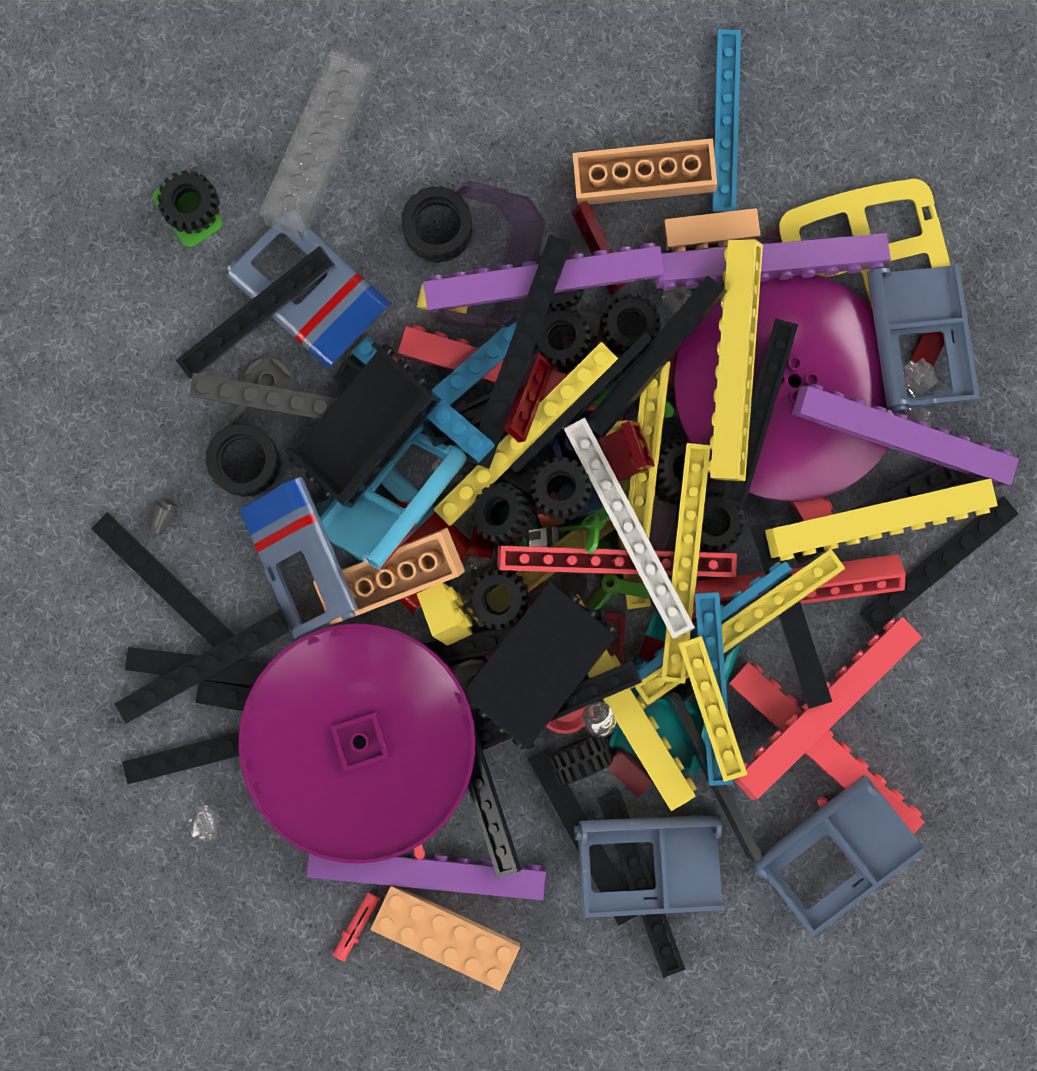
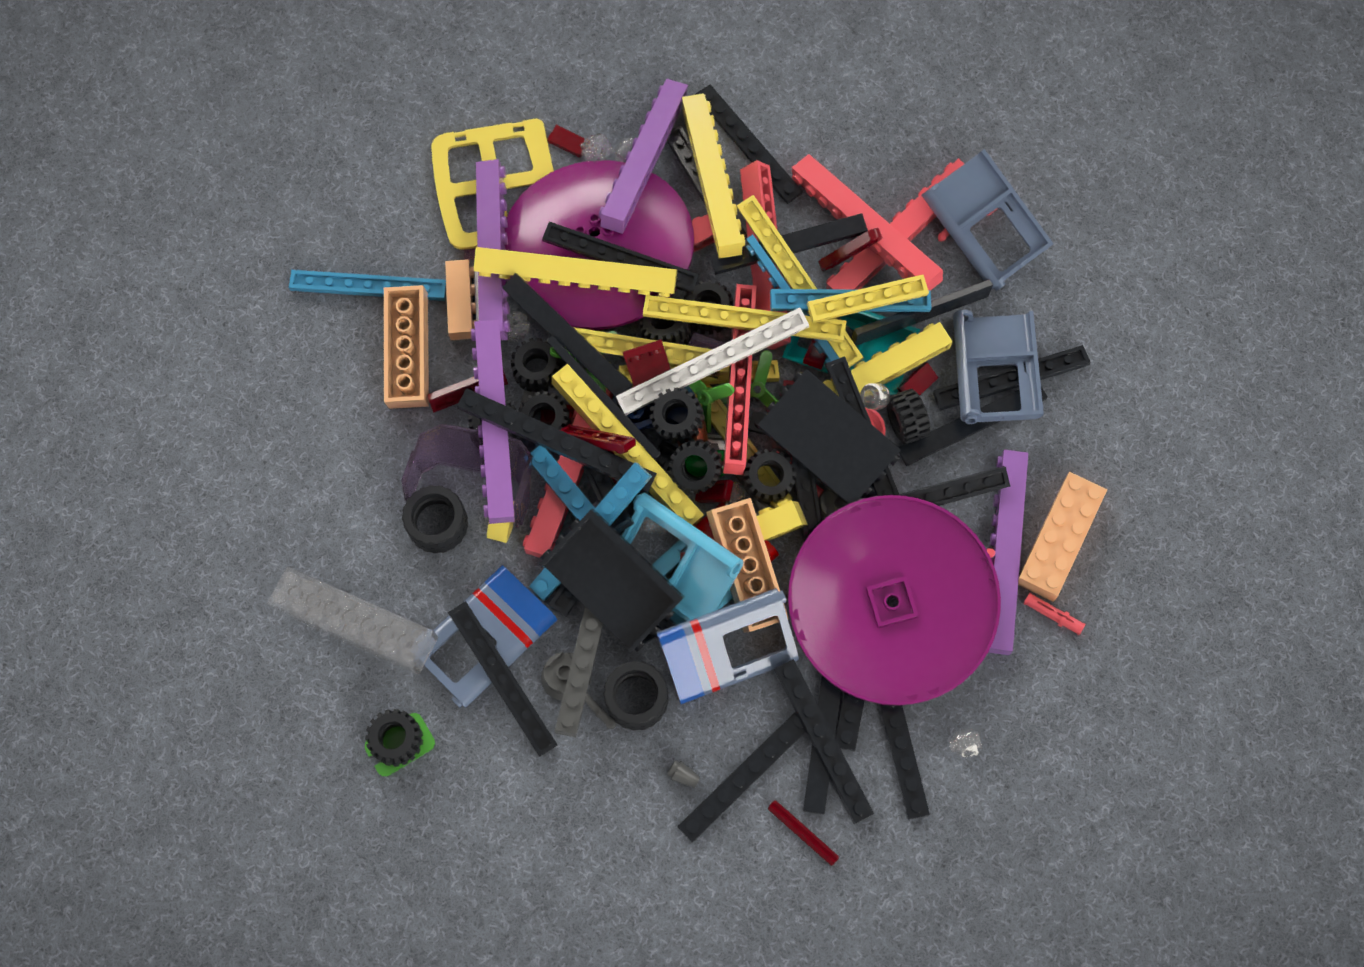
camera: 85 degrees left, 15 degrees down
sand blue piece [867,263,980,413] -> none
none -> dark red axle [768,800,839,866]
none -> dark red beam [818,228,883,271]

